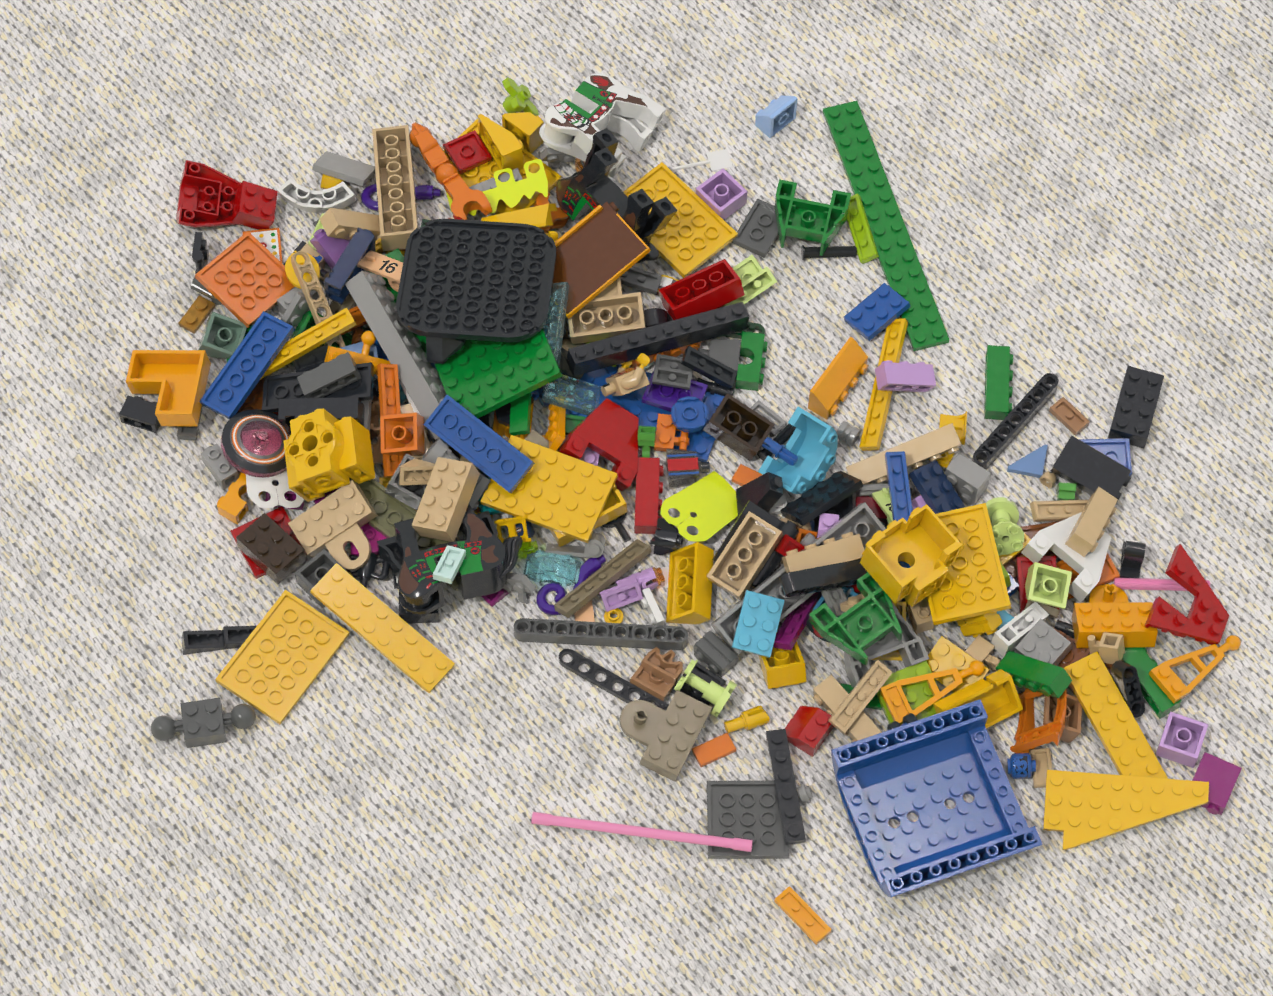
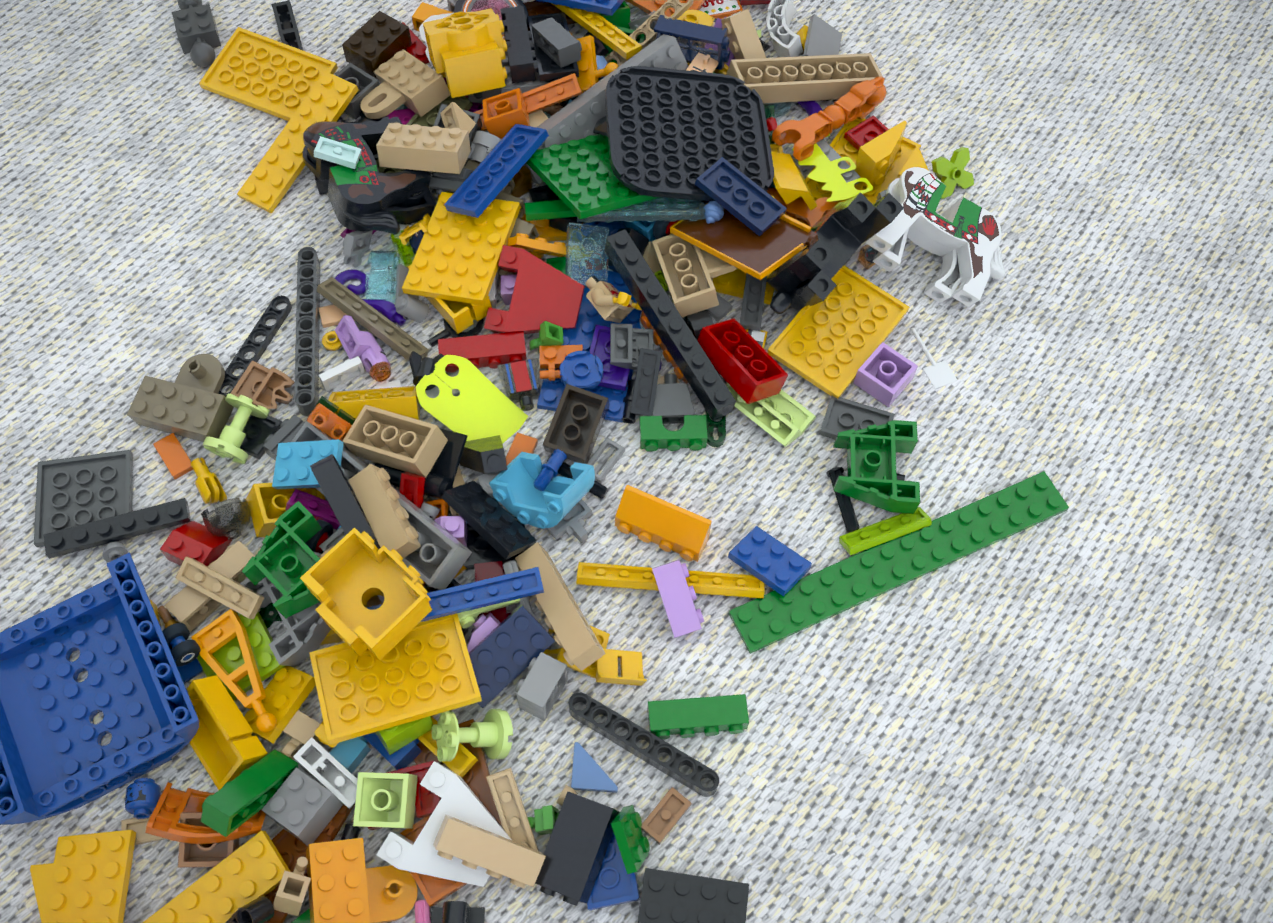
camera: 80 degrees right, 0 degrees up
bright pink piece [531,812,753,852] -> none
light blue slope [755,95,798,138] -> none
light grey wheel [836,421,861,446] -> none
none -> clear smoke cylinder [201,498,251,540]
none -> orange hips [306,396,356,441]
none -> green plate [611,805,650,874]
none -> dark blue plate [695,157,787,236]
none -> medium blue plate [703,201,724,224]

